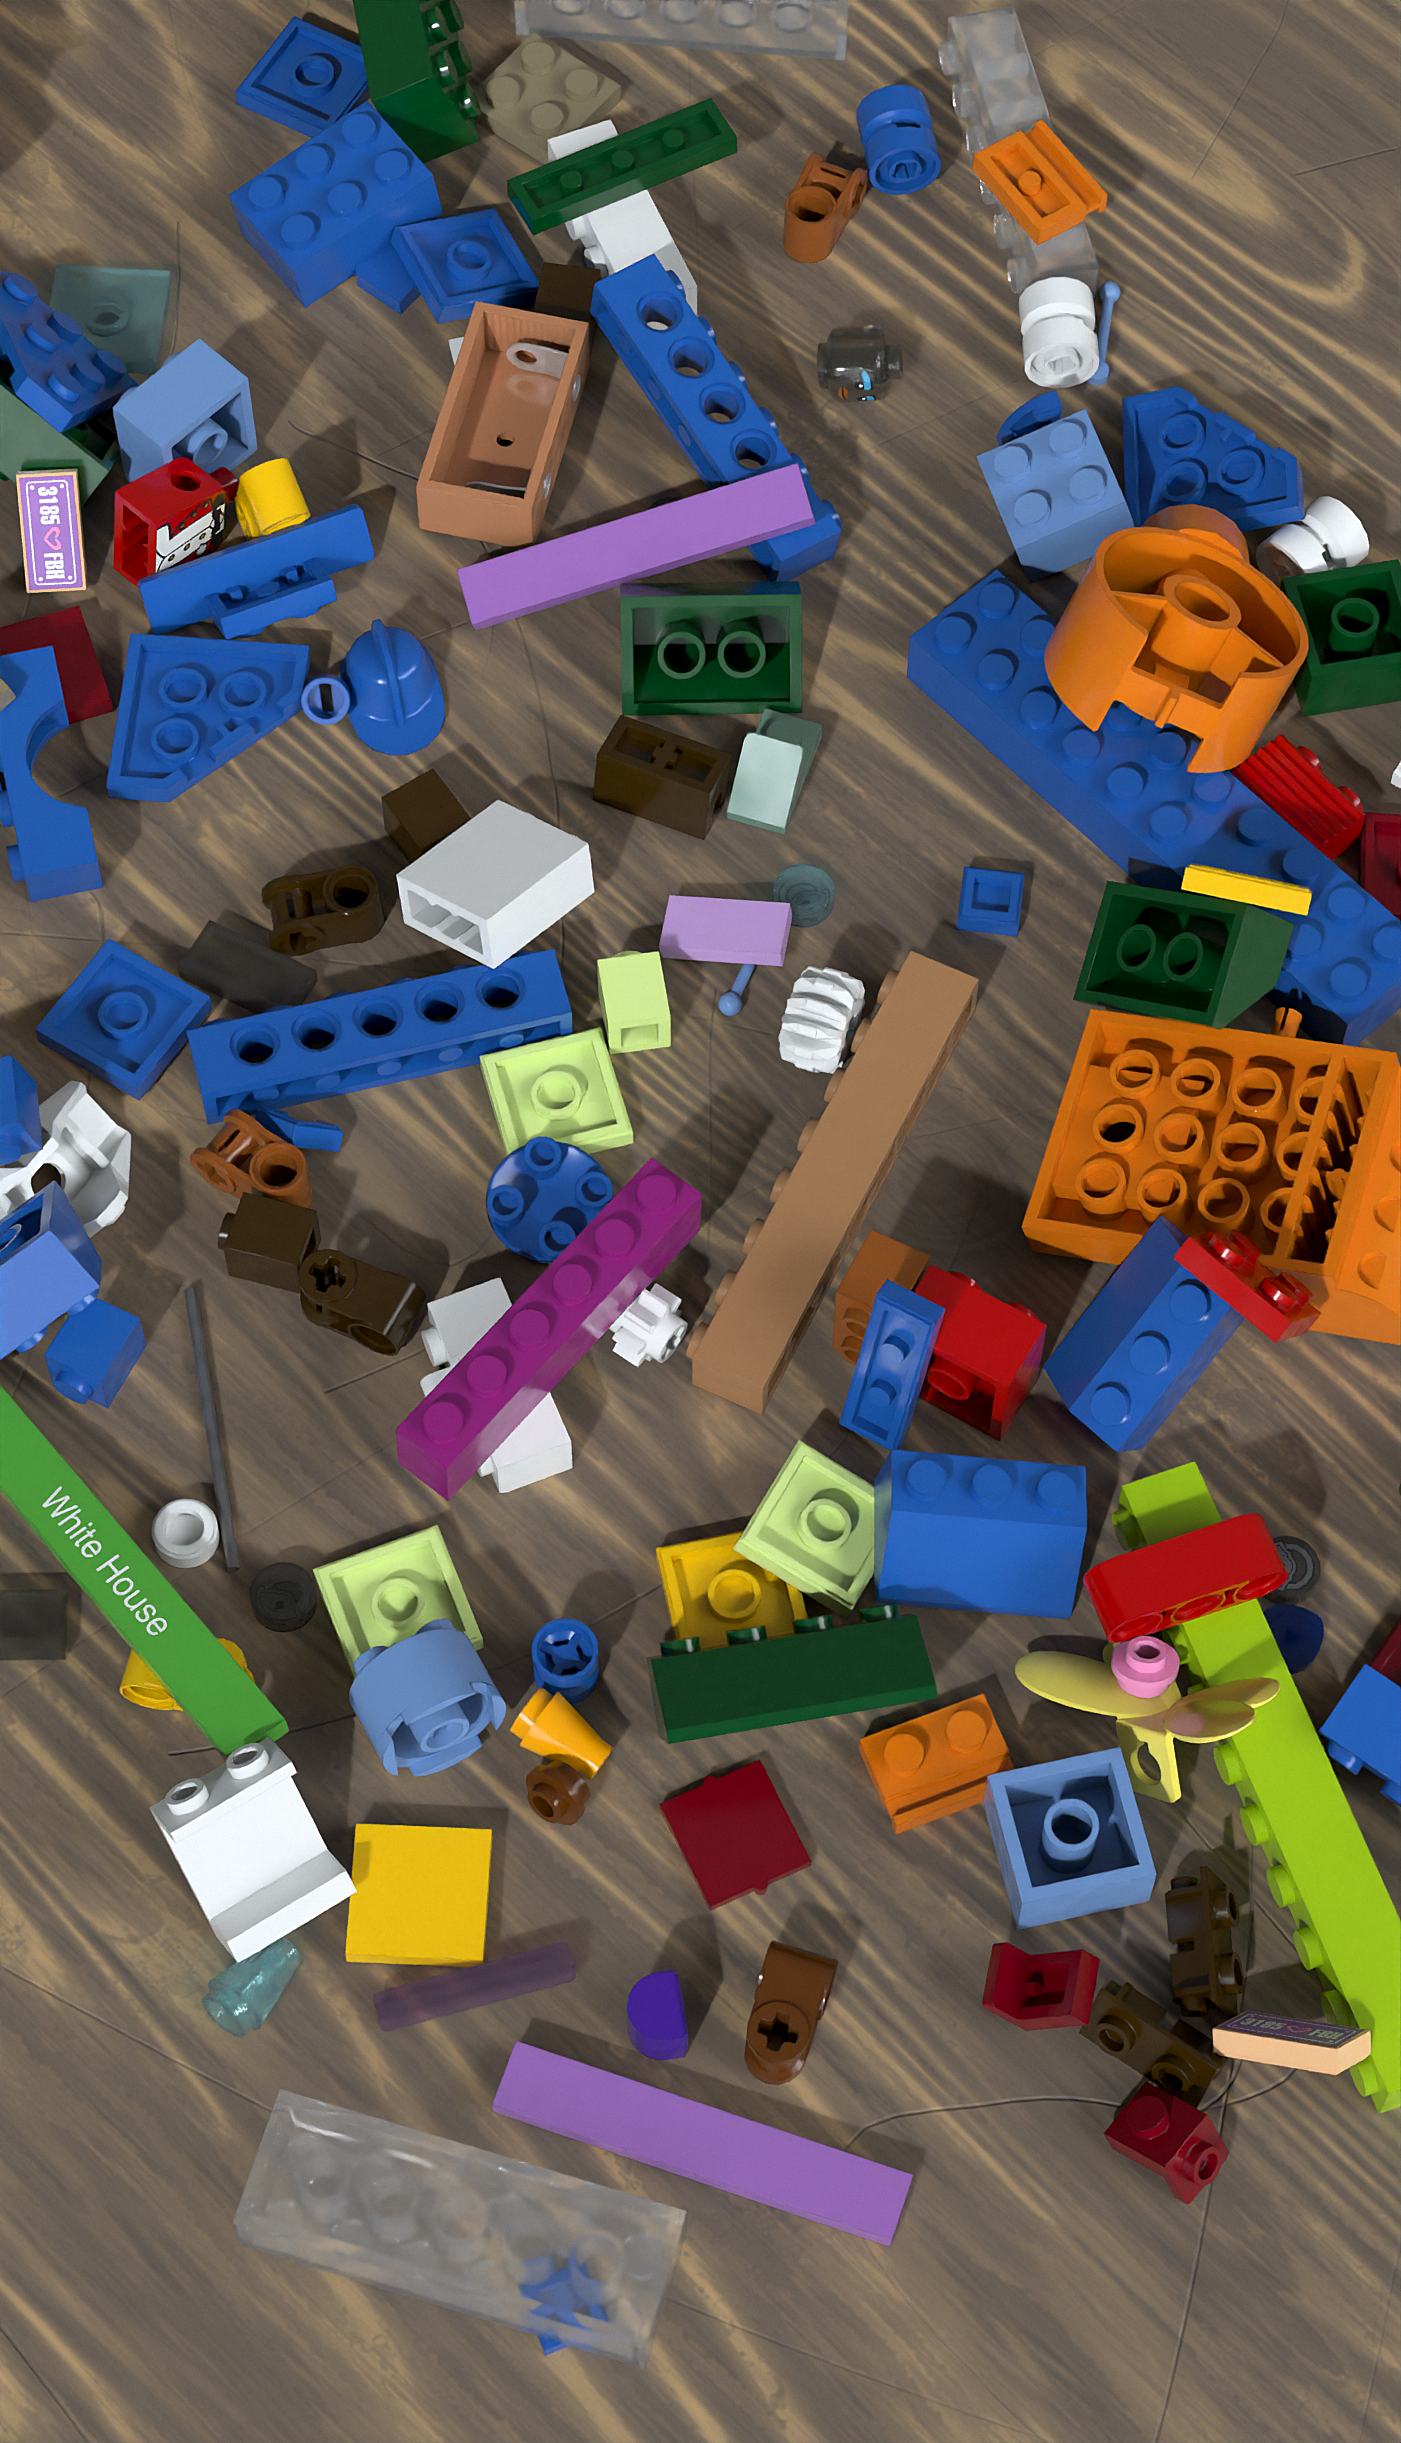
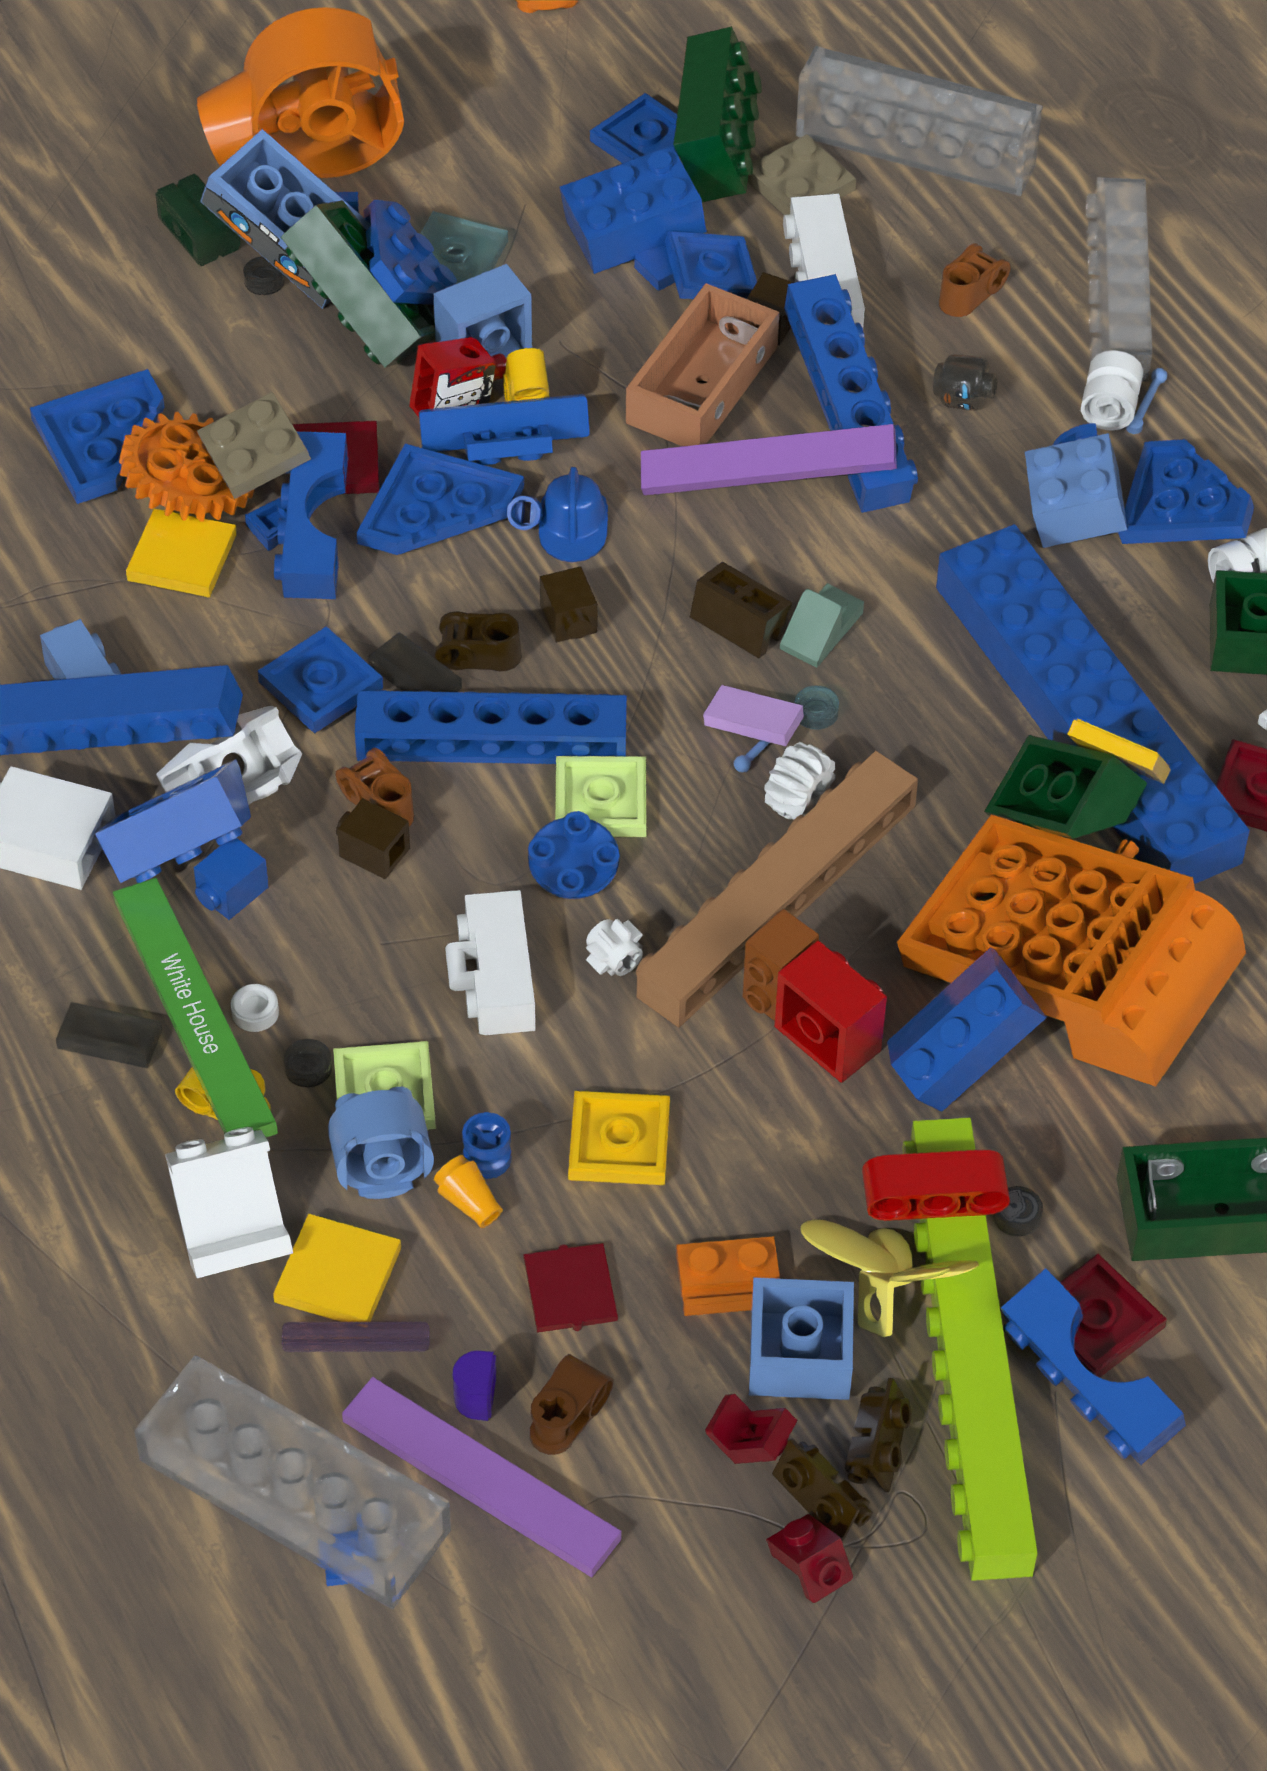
camera: 15 degrees right, 10 degrees down
medium lavender tile [16,468,88,593] -> none
flat silver piece [184,1287,240,1572] -> none
clear light blue cone [202,1937,302,2037] -> none
blue tile [255,1107,344,1152] -> none
dark brown piece [298,1249,427,1356] -> none
white brick [396,800,595,969] -> none
magenta brick [396,1157,702,1501] -> none
dark green plate [507,98,737,236] -> none
reddish brown plate [526,1760,590,1825] -> none
yellowish green brick [597,951,671,1055] -> none
dark green slope [620,581,802,716] -> none
dark green slope [646,1603,938,1744] -> none
yellowish green tile [733,1440,874,1618] -> none
blue tile [839,1279,946,1451] -> none
blue wheel [856,85,941,195] -> none
blue slope [874,1449,1087,1619] -> none
blue tile [956,866,1025,937] -> none
orange plate [972,119,1108,246] -> none
orange animal [1044,504,1309,773] -> none
bright pink plate [1111,1636,1180,1698] -> none
red plate [1173,1230,1322,1343] -> none
light nougat tile [1213,2010,1371,2075] -> none
red brick [1230,734,1366,861] -> none
clear blue piece [1263,1604,1324,1674] -> none

